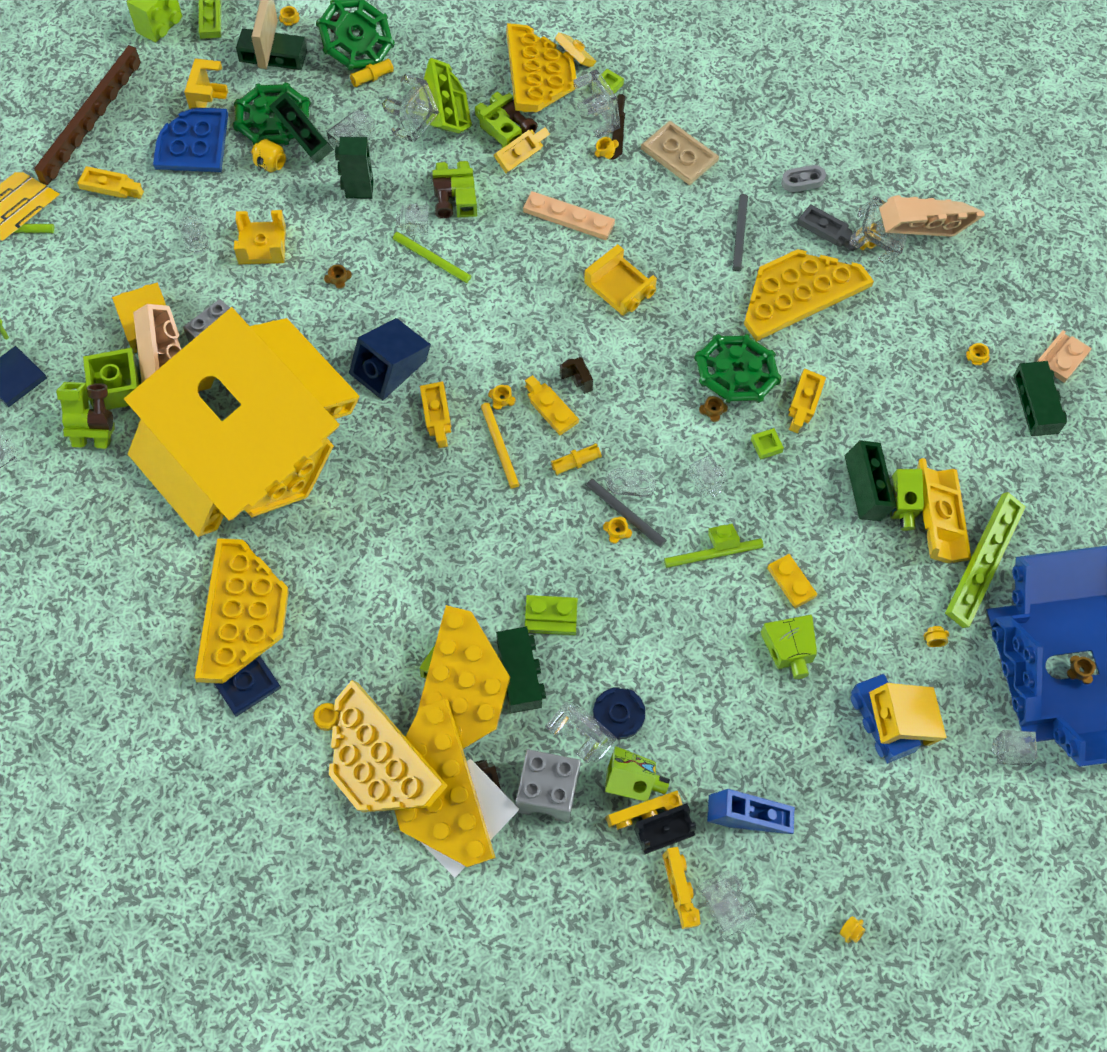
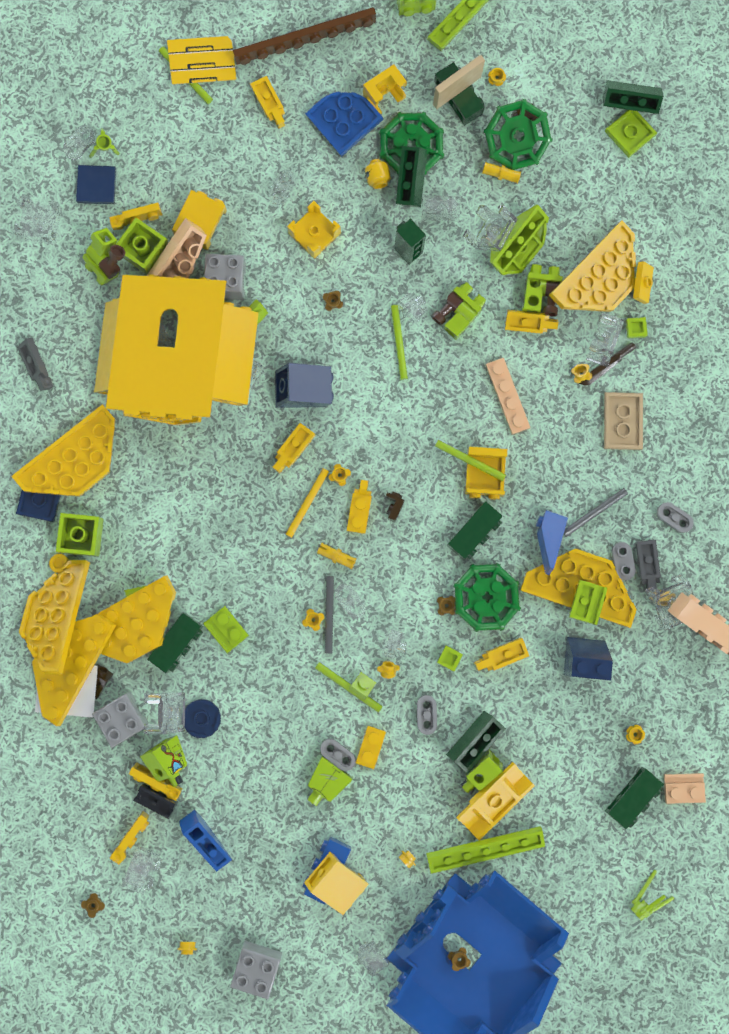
camera: 45 degrees right, 20 degrees up
none -> dark grey hinge [17,338,53,391]
none -> lime brick [56,513,104,557]
none -> pearl gold plate [81,893,105,918]
none -> yellow hinge [109,202,163,230]
none -> light grey piece [230,941,282,999]
none -> light grey plate [320,738,355,771]
none -> yellow plate [377,661,400,679]
none -> light grey plate [417,695,437,735]
none -> lime bar [435,440,506,481]
none -> dark green brick [446,501,503,560]
none -> slope [536,510,568,575]
none -> dark blue slope [564,637,613,681]
none -> lime plate [569,580,607,625]
none -> light grey plate [611,542,635,580]

